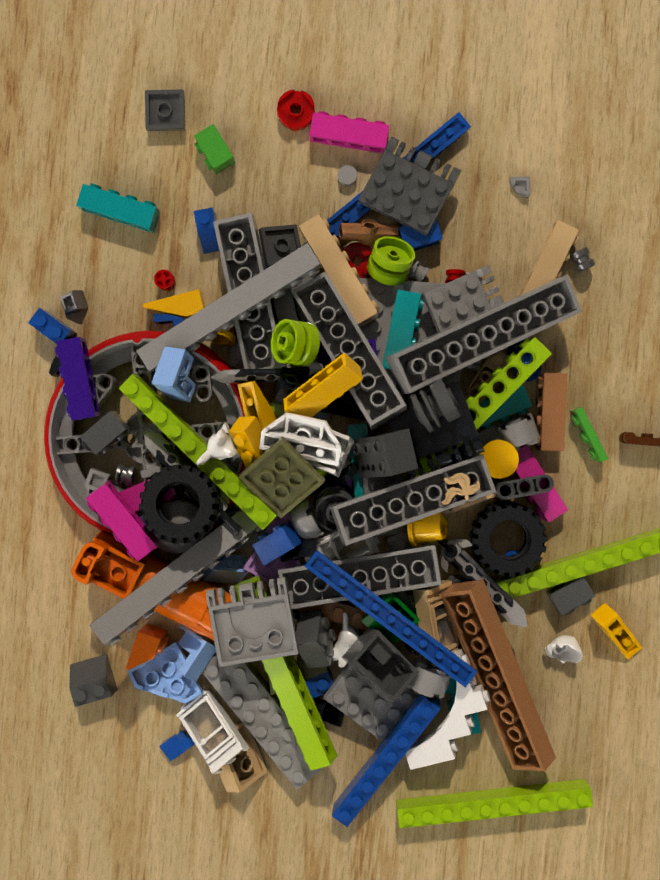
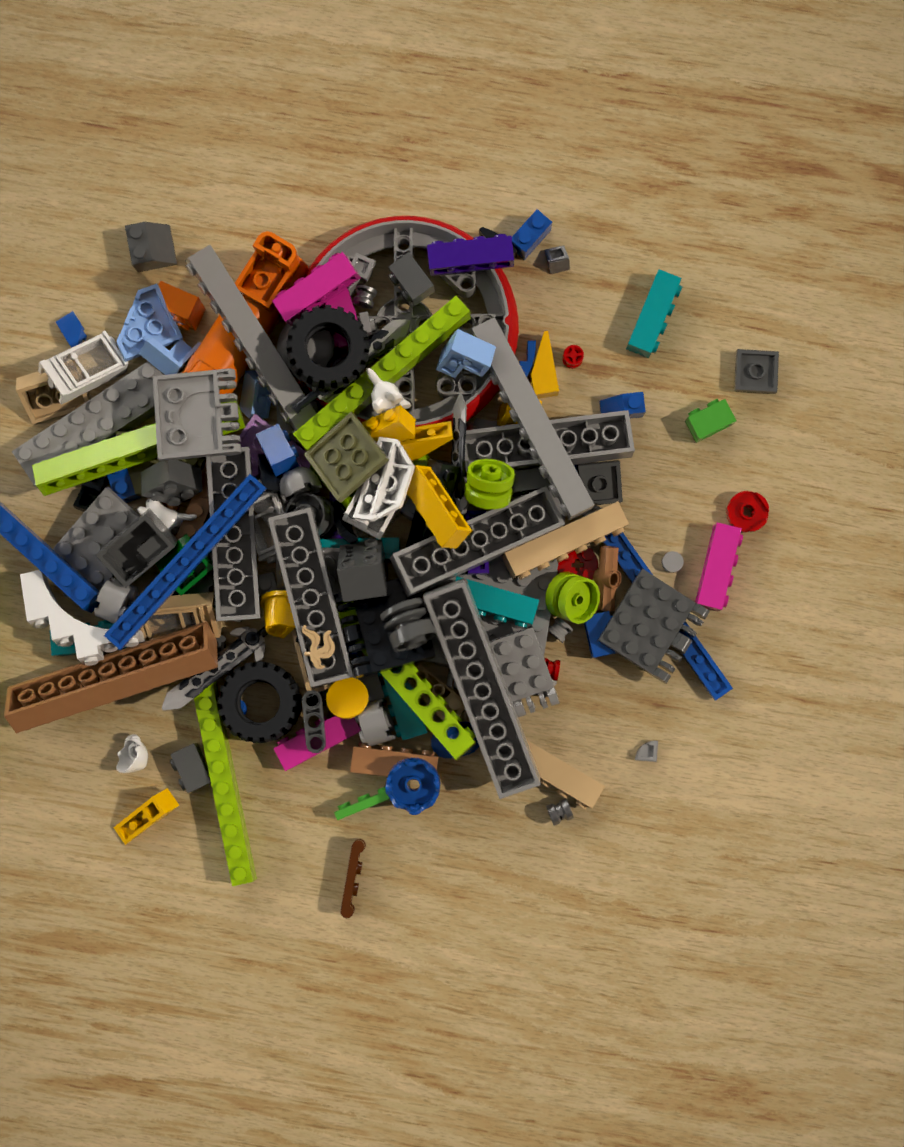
camera: 95 degrees right, 5 degrees down
none -> blue plate [385,758,440,815]

